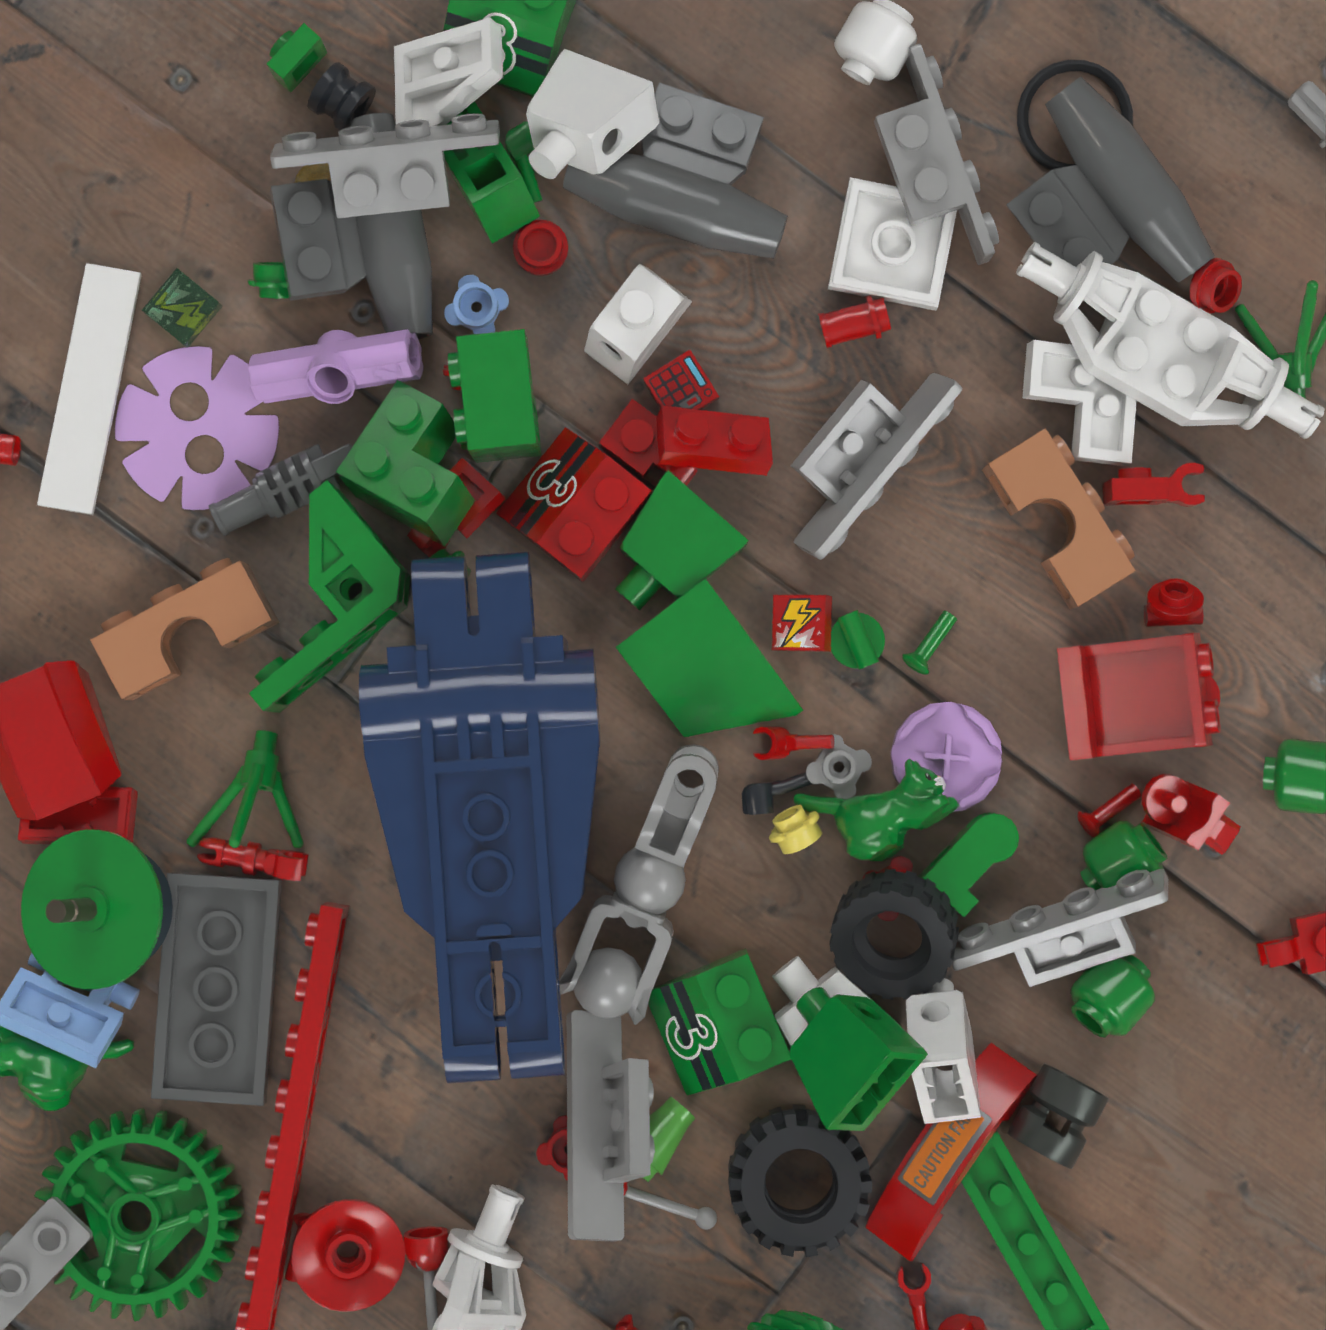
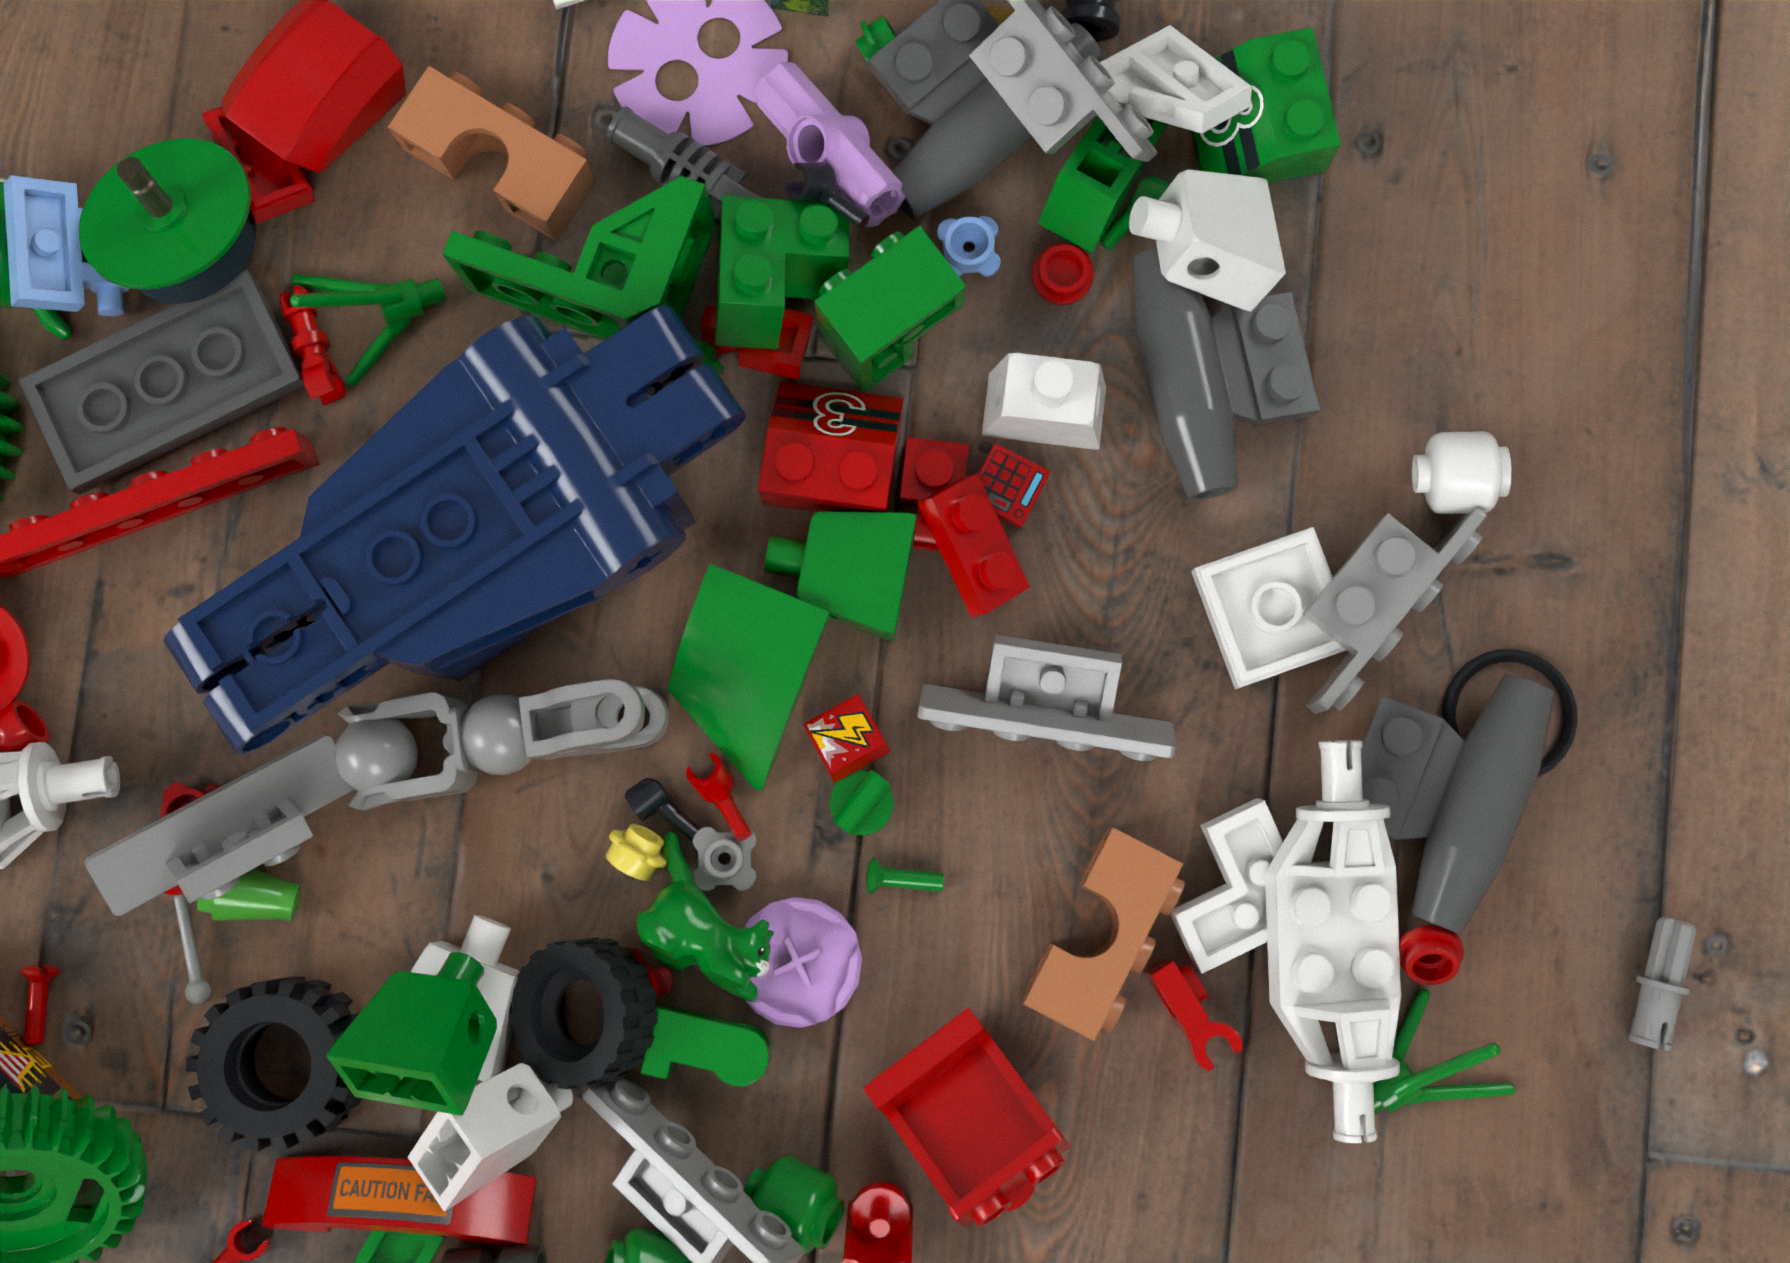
camera: 60 degrees right, 5 degrees down
green slope [648,948,791,1096] -> none
red pin [818,295,891,348] -> none
red piece [1077,783,1142,838] -> none
red plate [1144,578,1204,627] -> none
none -> black hand [785,162,870,229]

